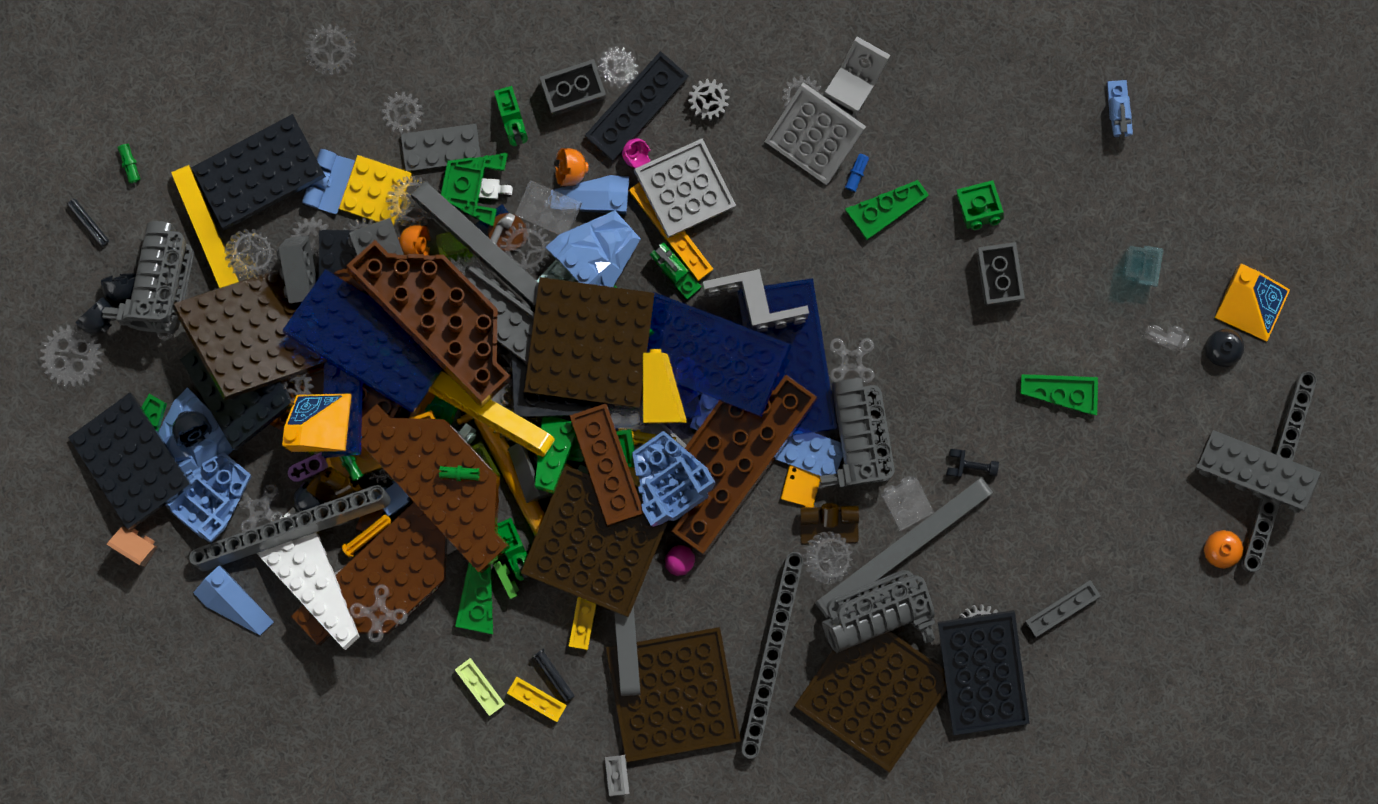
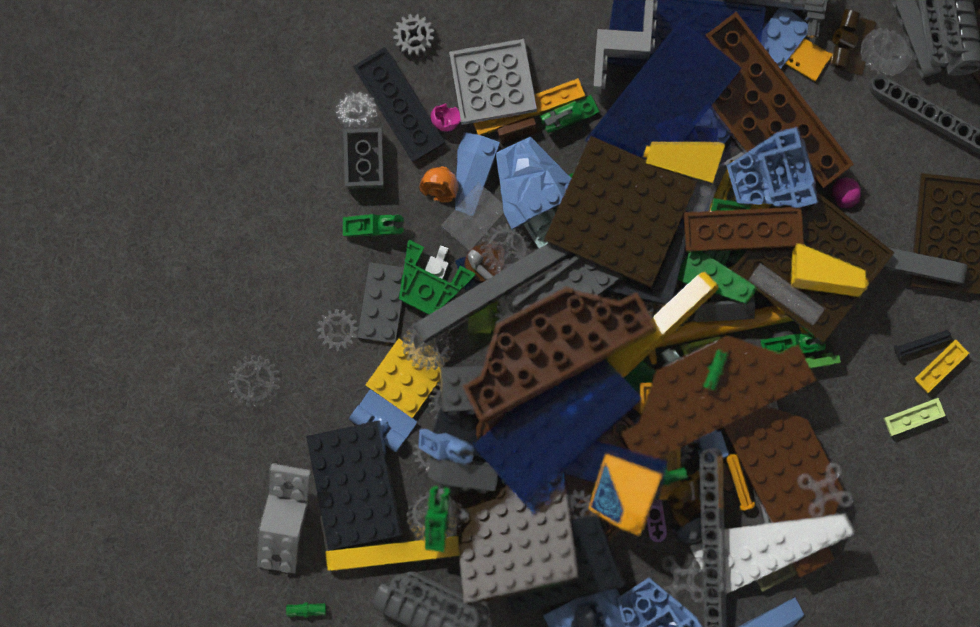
camera: 70 degrees left, 0 degrees up
orange cylinder [398,225,430,256] -> none
green wing [455,562,493,634] -> none
yellow plate [569,597,596,650] -> none
none -> light grey bracket [257,464,310,573]
none -> medium blue plate [419,429,473,464]
none -> green plate [425,486,450,552]
none -> reddish brown plate [497,118,537,145]
none -> clear plate [749,263,824,325]
none -> olive plate [756,563,797,592]
none -> yellow slope [791,244,868,297]

